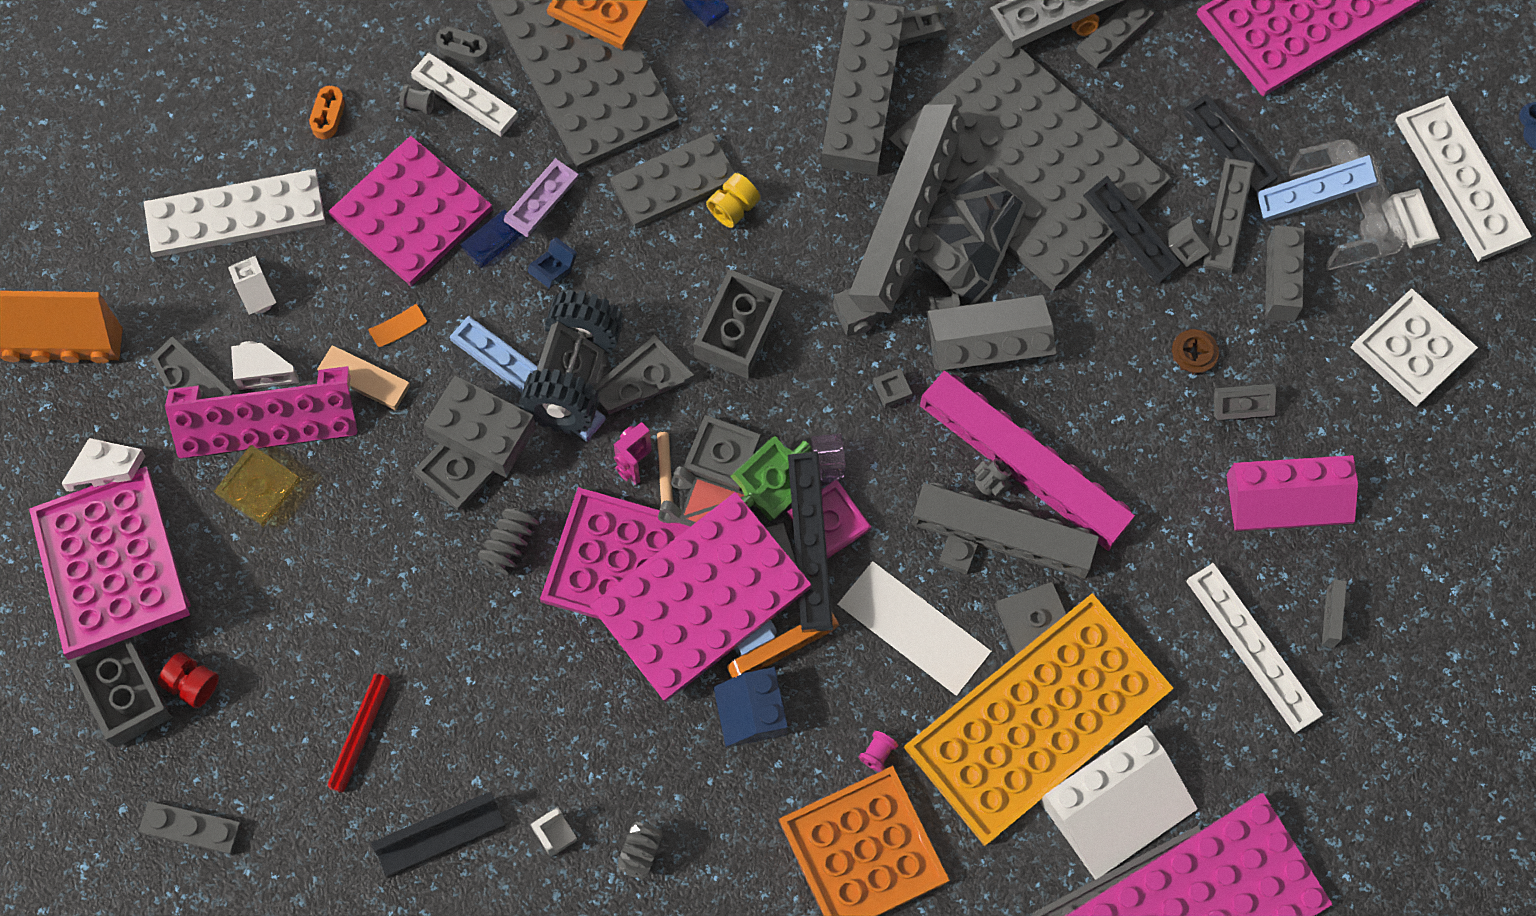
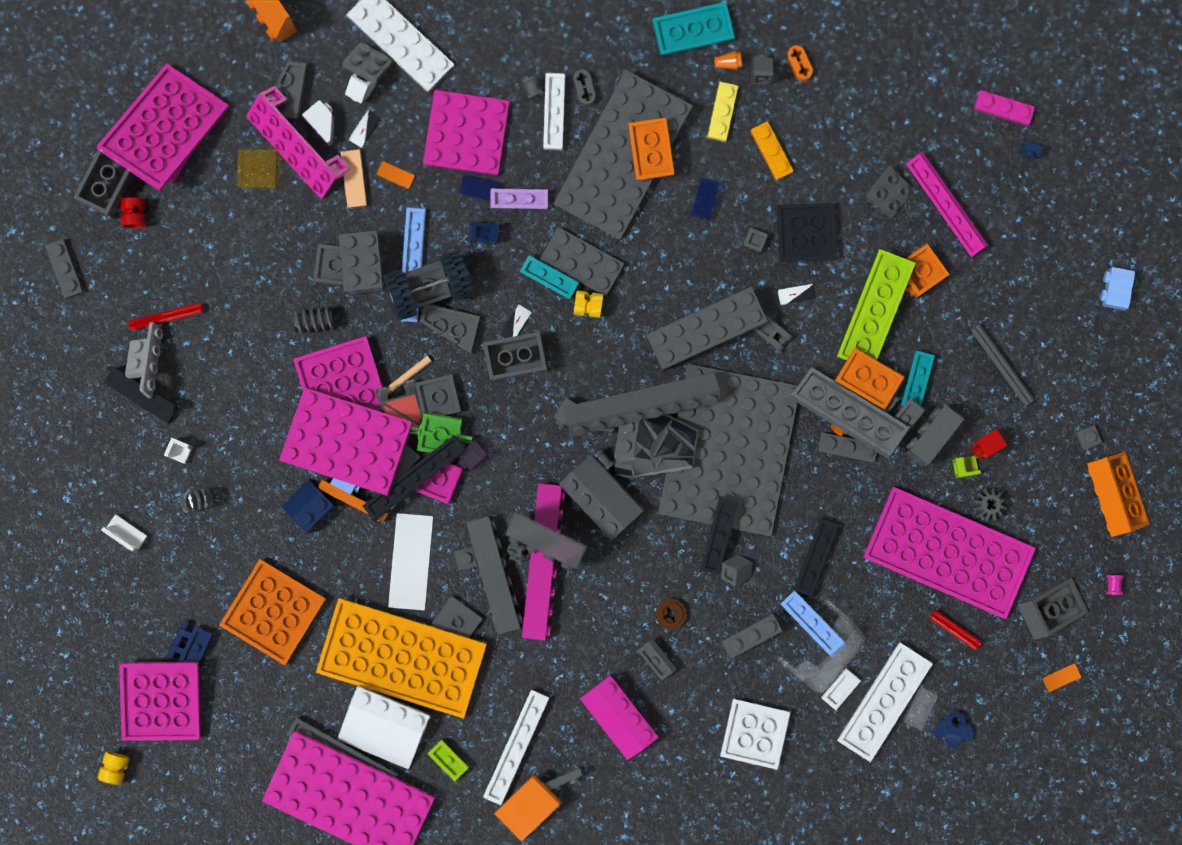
camera: 60 degrees right, 15 degrees up
white wing [62,438,145,492] -> none
orange beam [309,86,345,139] -> none
dark pink bracket [614,422,652,485] -> none
dark pink bush [859,731,898,772] -> none
dark grey plate [873,368,912,408] -> none
dark grey tile [1203,158,1254,273] -> none
none -> light grey bracket [125,322,163,398]
none -> dark grey plate [342,42,394,84]
none -> sticker [349,111,380,147]
none -> lime plate [428,740,469,781]
none -> orange tile [494,775,562,842]
none -> sticker [500,305,531,338]
none -> dark grey slope [506,512,586,571]
none -> teal plate [520,255,580,299]
none -> clear plate [903,687,938,731]
none -> red axle [929,610,981,650]

